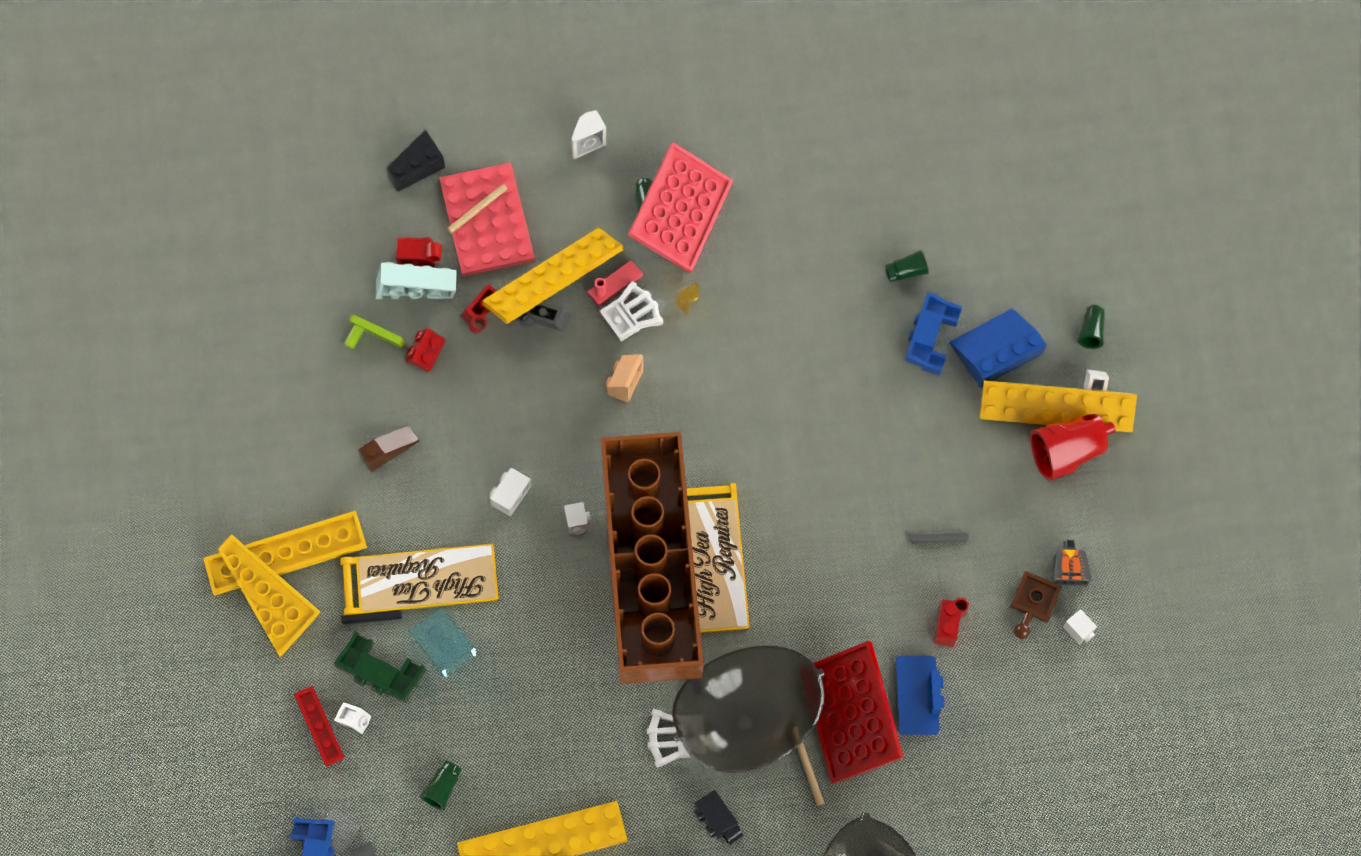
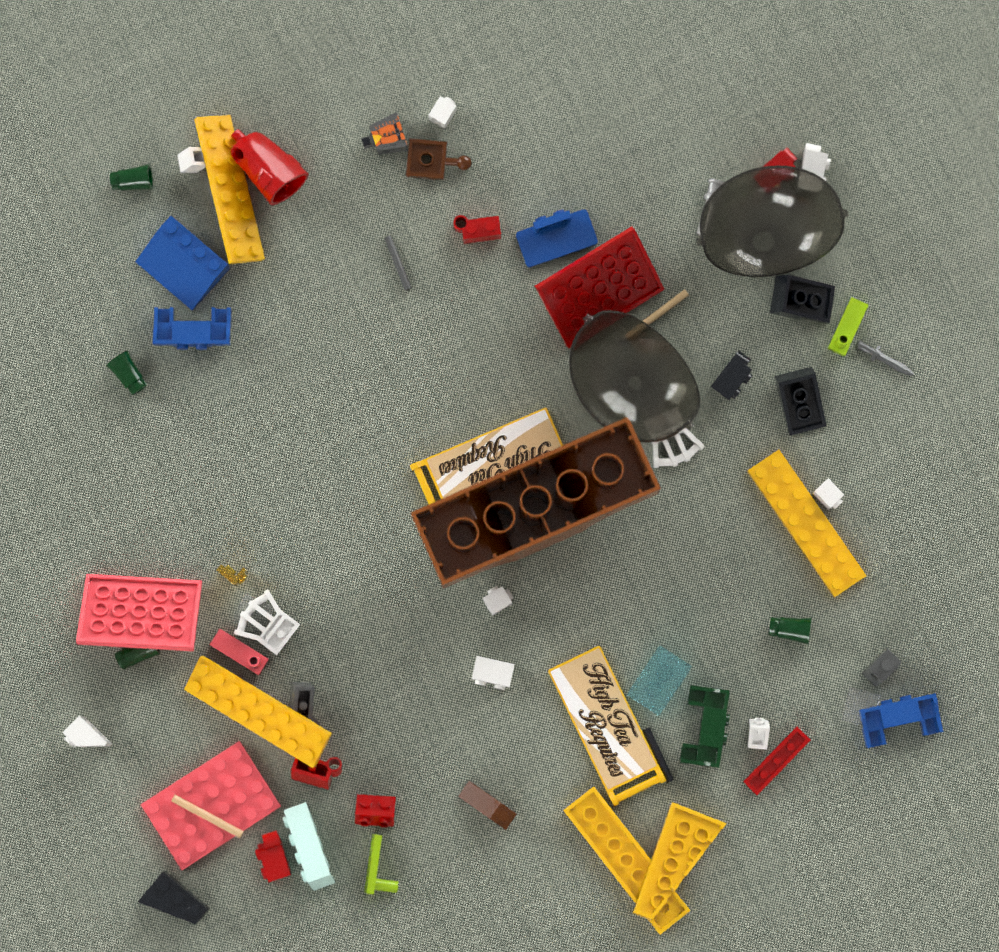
camera: 110 degrees left, 15 degrees up
light nougat slope [605,354,643,403] -> none

